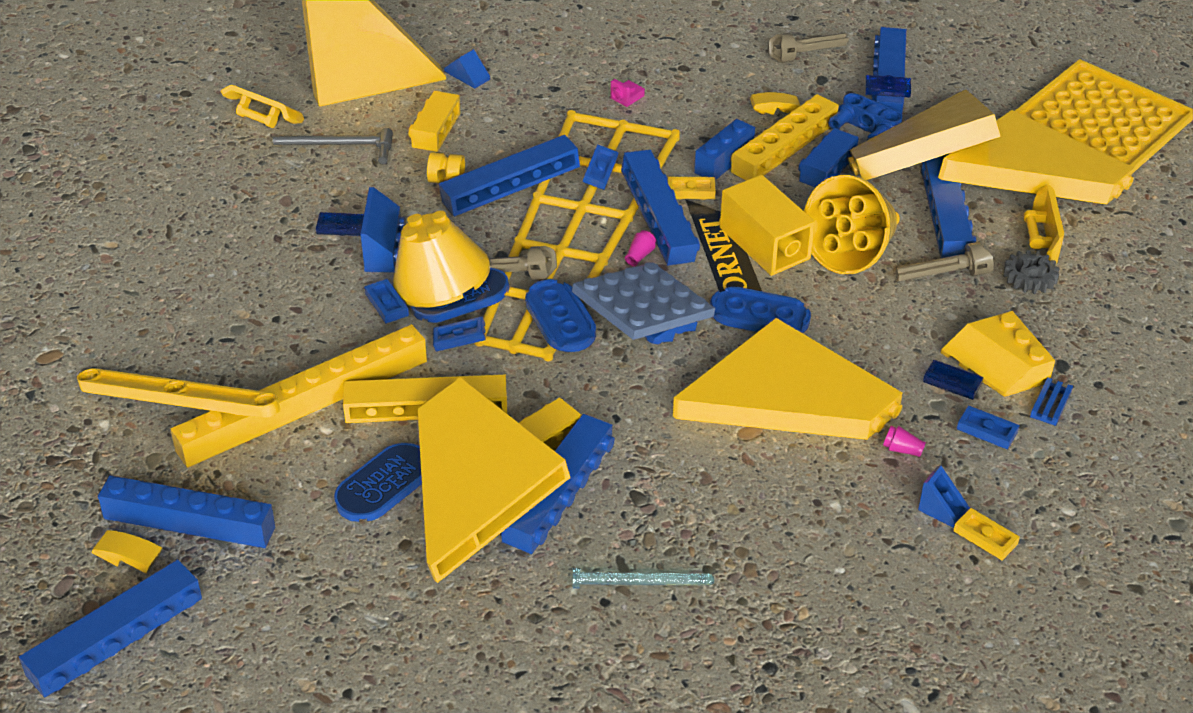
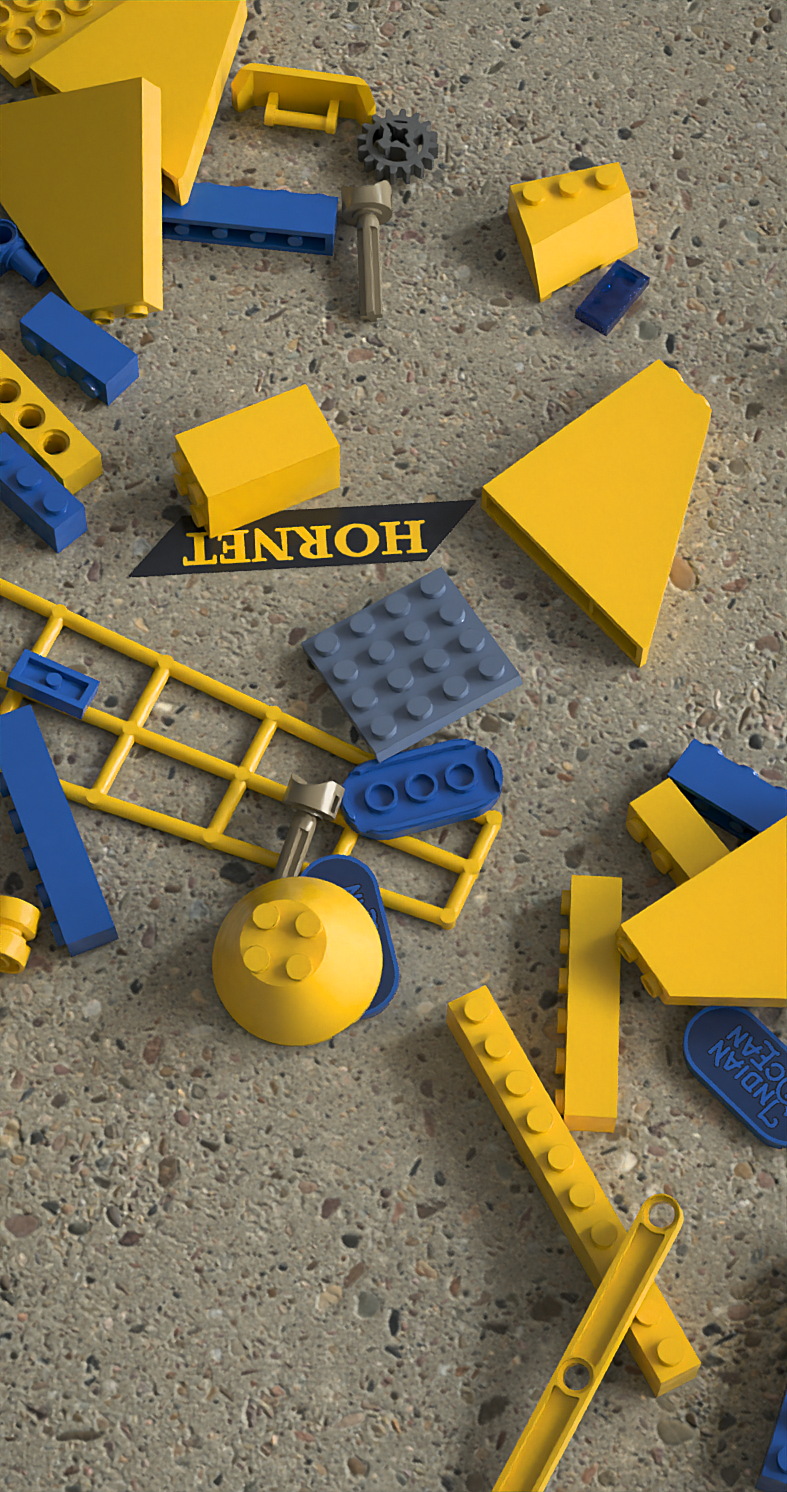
camera: 85 degrees left, 20 degrees up
clear blue plate [316,212,364,236] -> none
blue slope [361,187,405,273] -> none
blue plate [364,279,409,324] -> none
blue tile [433,316,486,352] -> none
blue brick [621,150,700,266] -> none
dark pink cone [625,230,656,266] -> none
yellow plate [668,177,716,200] -> none
blue tile [710,287,811,333] -> none
yellow cone [804,175,900,274] -> none
dark pink cone [883,425,926,457] -> none
blue plate [957,405,1020,450] -> none
blue tile [1030,377,1073,426] -> none

